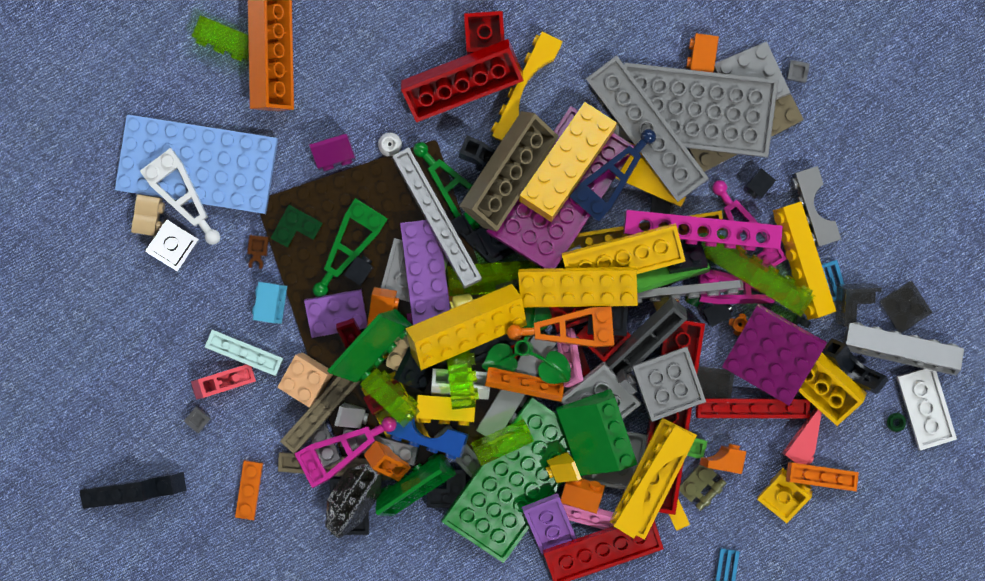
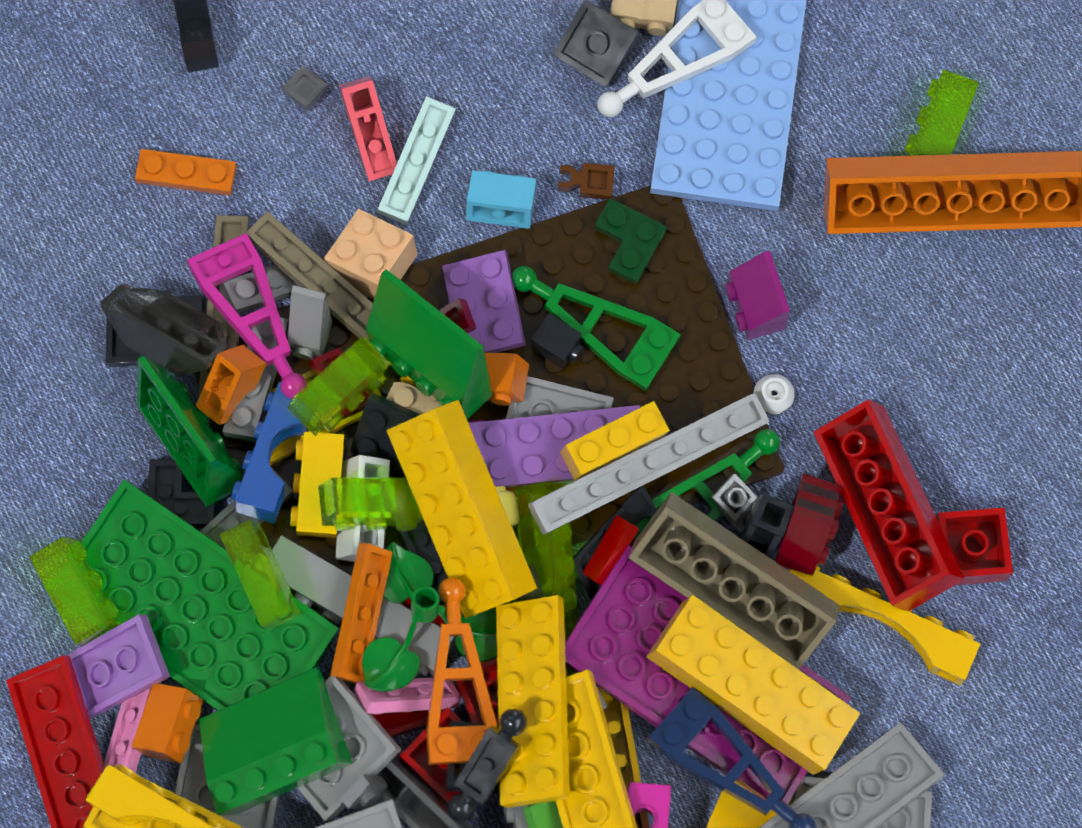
camera: 90 degrees right, 15 degrees down
yellow slope [546,452,581,483] -> none
none -> clear neon green brick [29,537,120,646]
none -> black plate [448,708,527,821]
none -> yellow brick [560,401,670,481]
none -> red tile [582,515,639,585]
none -> light grey slope [711,474,757,533]
none -> dark red brick [775,474,844,576]

